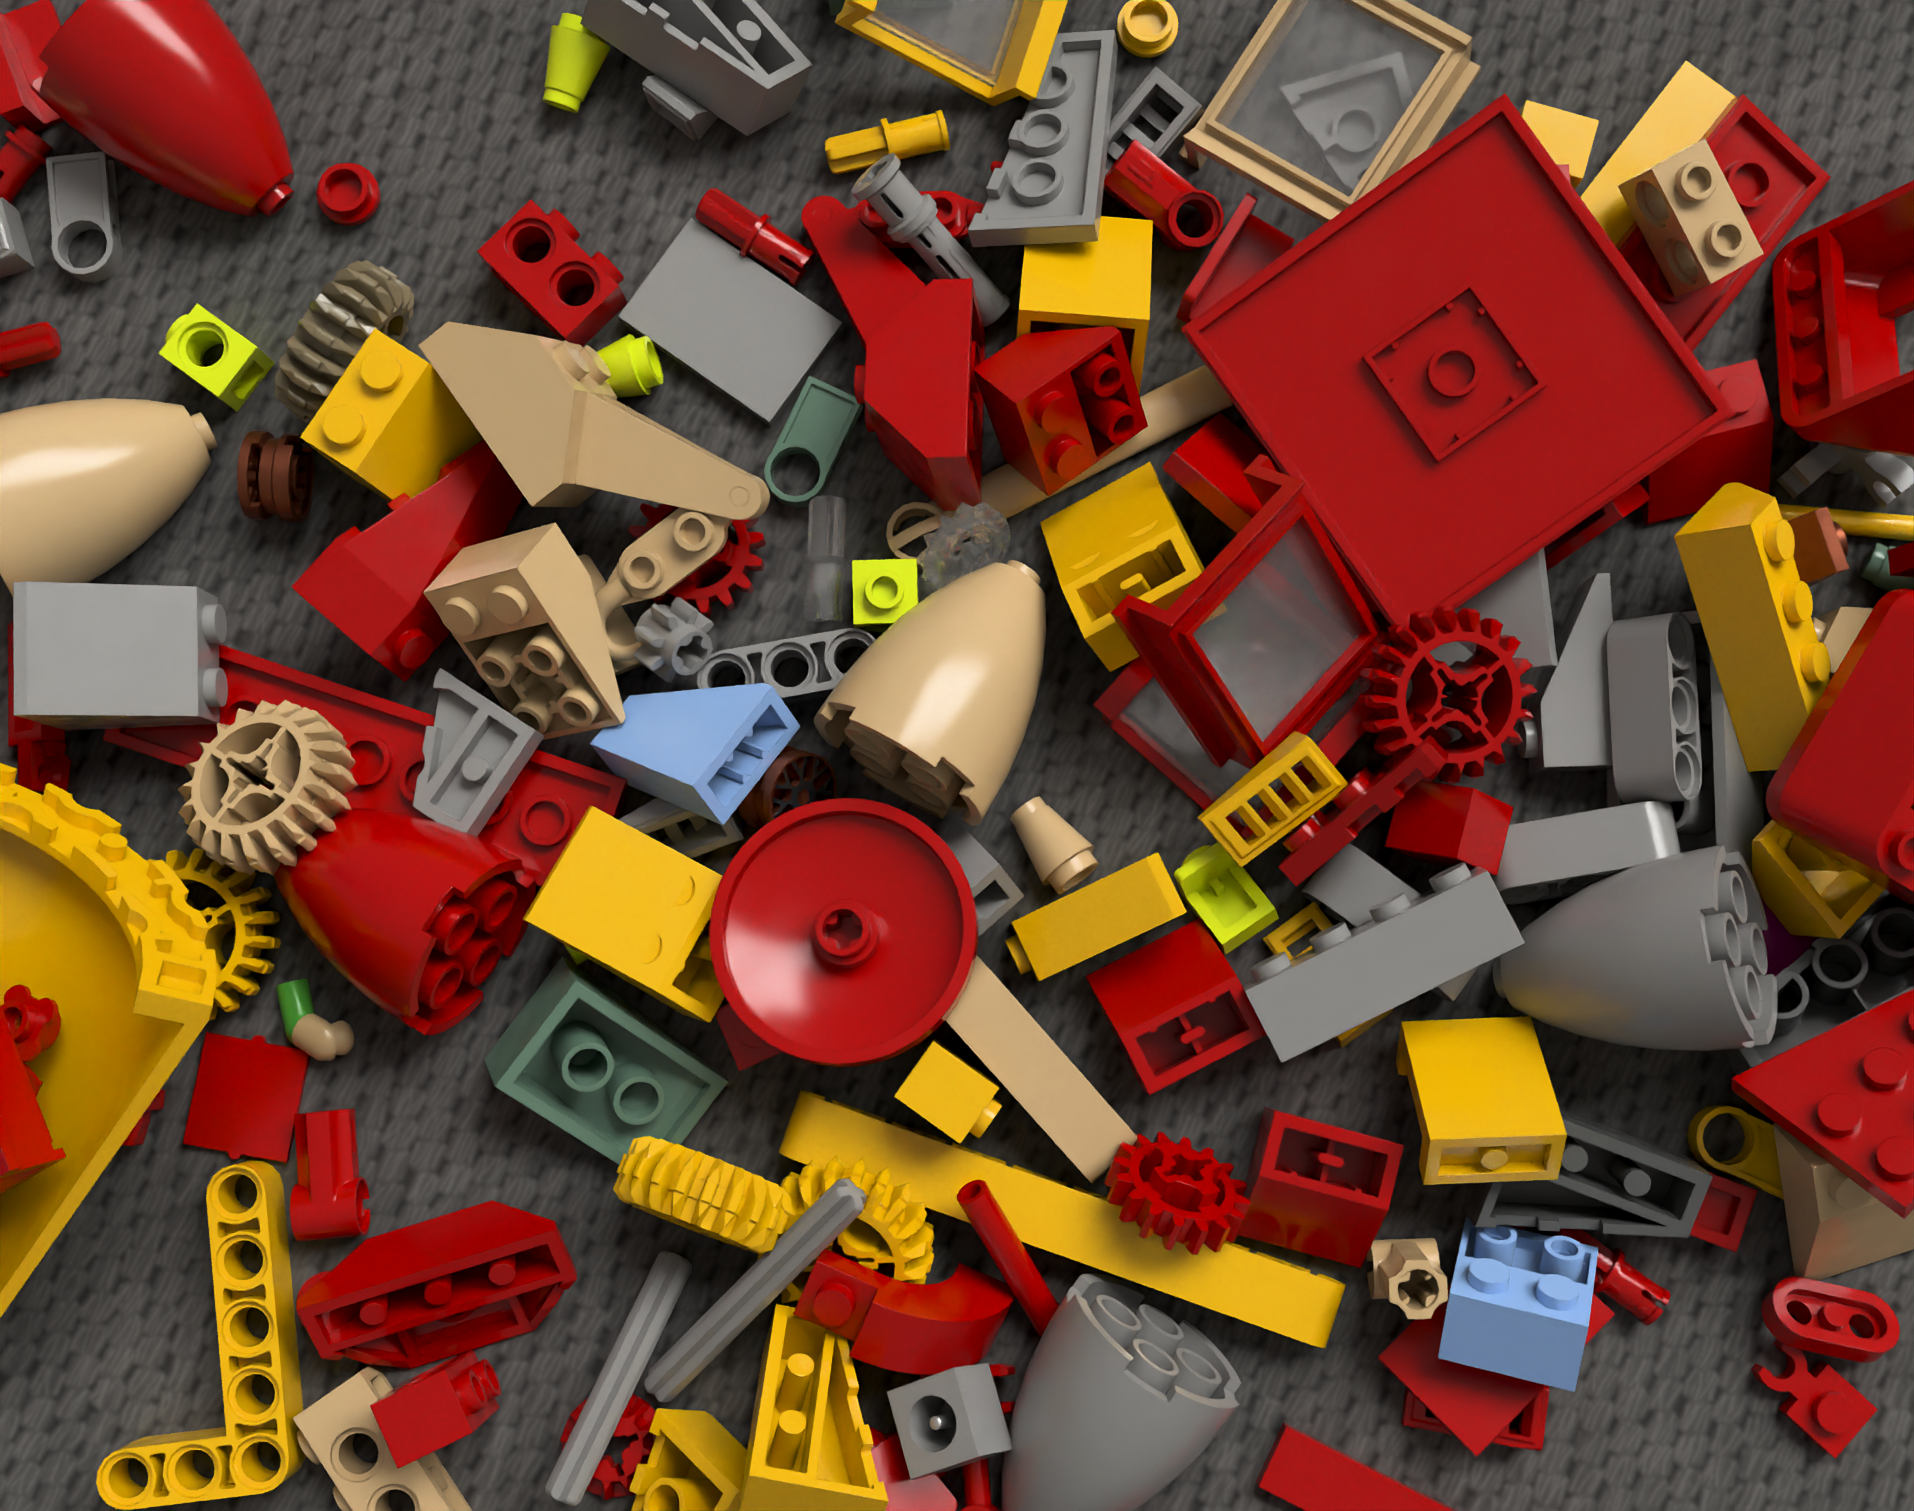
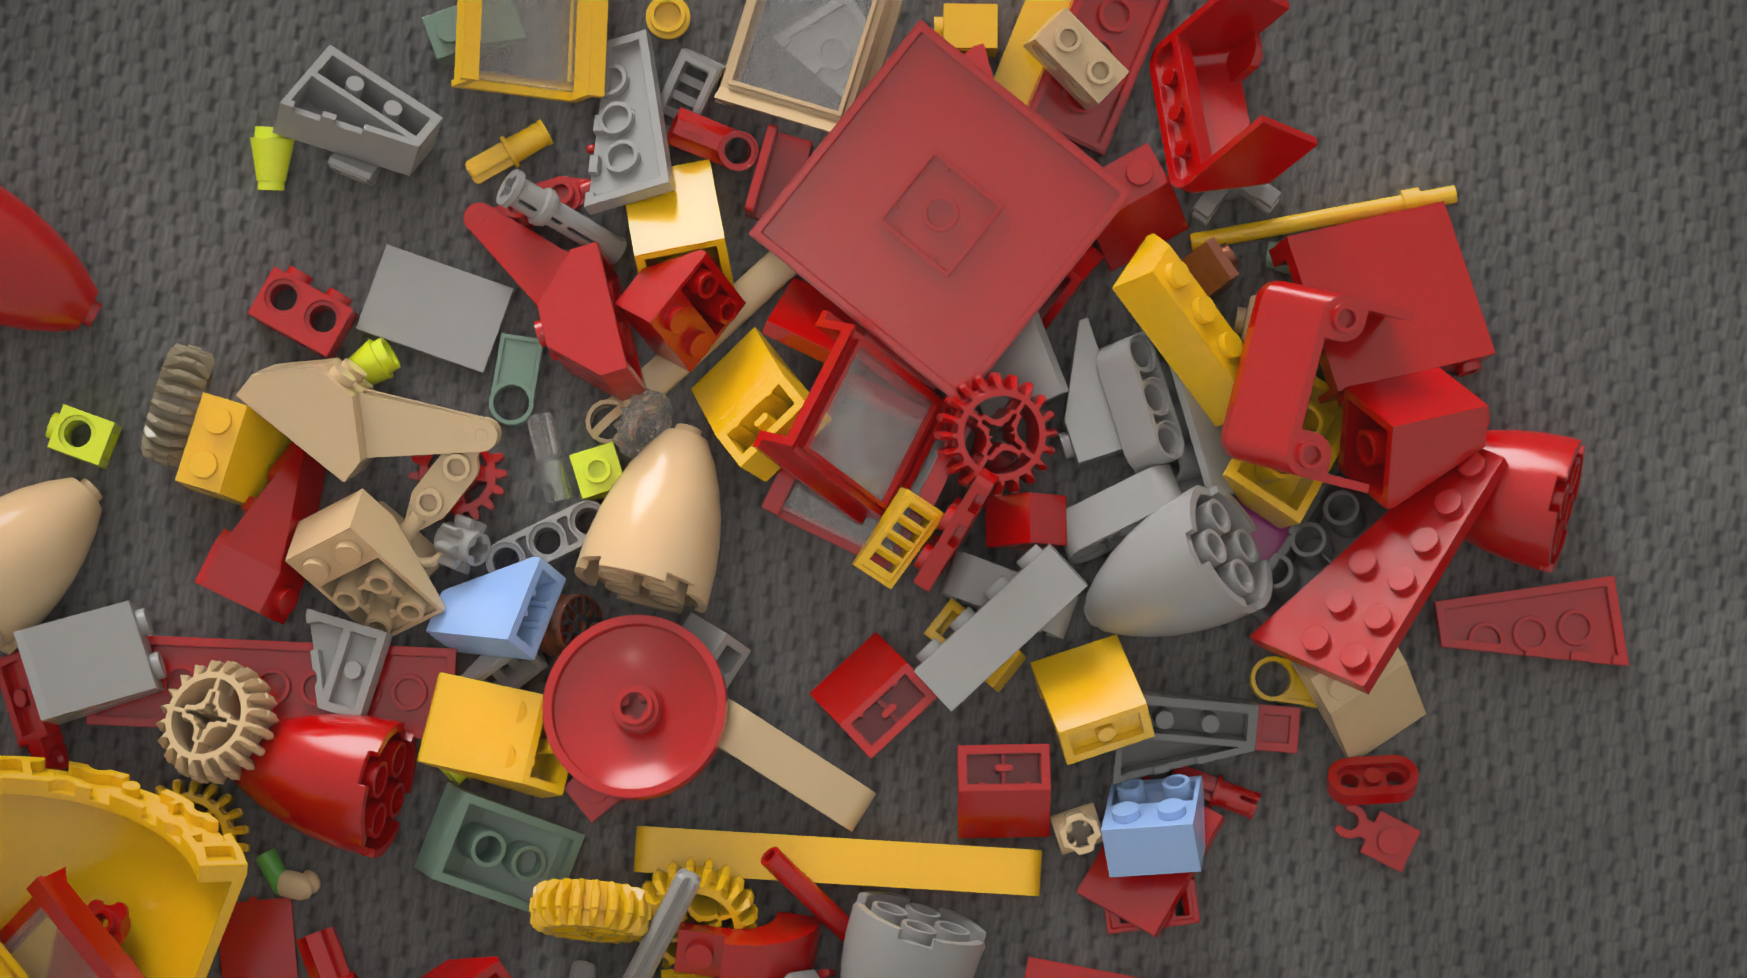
camera: 20 degrees left, 0 degrees up
copper wheel [237,430,315,522] -> none
red plate [316,163,381,226] -> none
red axle [695,188,816,286] -> none
yellow brick [894,1038,1002,1144] -> none
yellow slope [1005,852,1187,981] -> none
tan cone [1010,796,1099,894] -> none
red gear [1104,1132,1251,1255] -> none
neon yellow bracket [1174,842,1279,954] -> none

